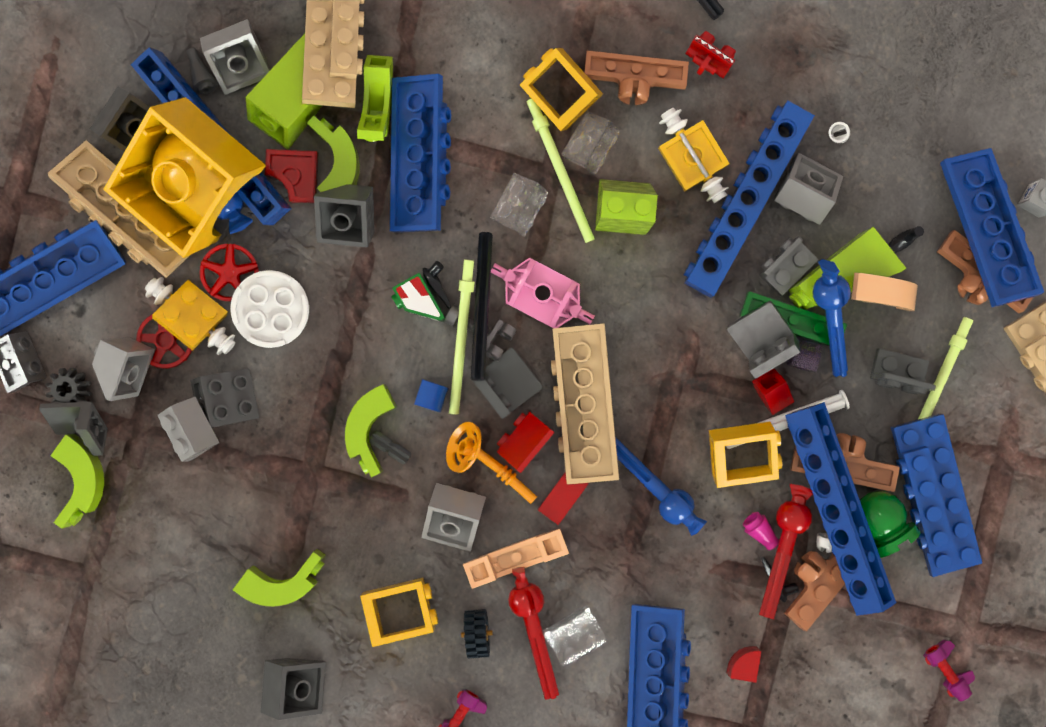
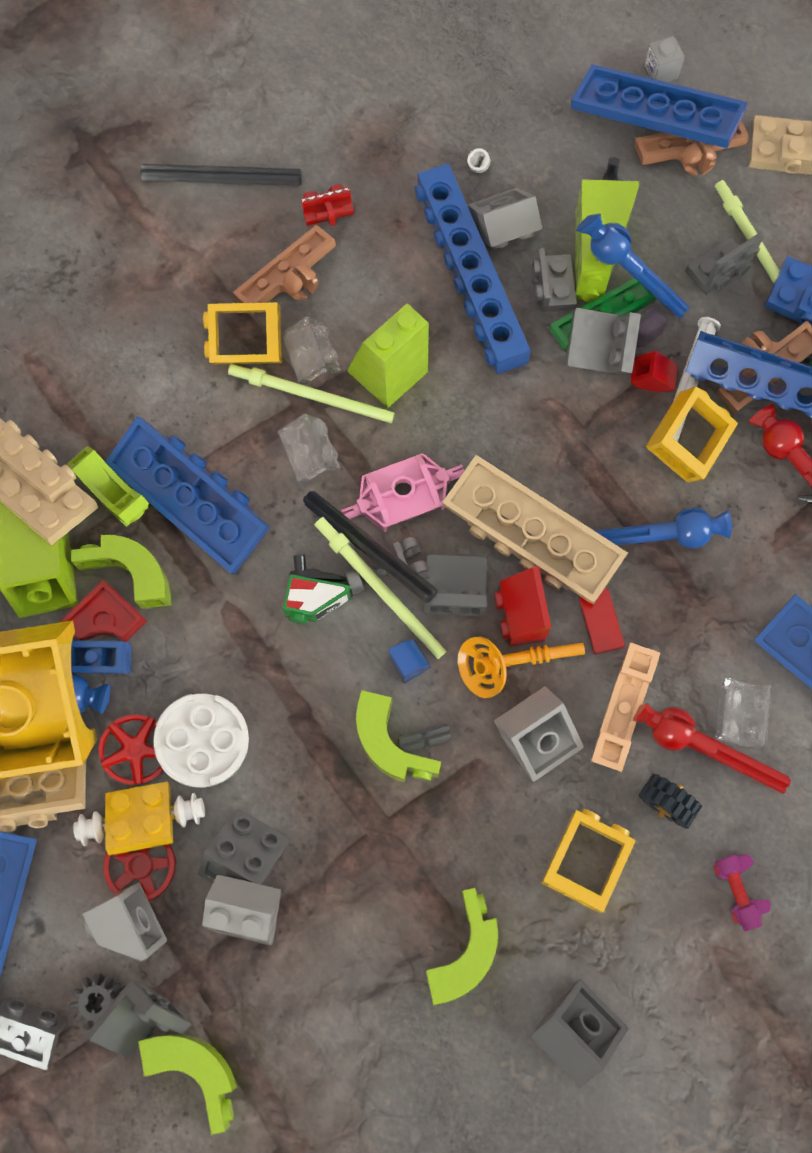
camera: 45 degrees left, 15 degrees down
dark grey slope [314,184,375,248] -> none
yellow plate [658,108,730,203] -> none
dark pink cone [743,512,779,550] -> none
light nougat slope [851,273,918,311] -> none

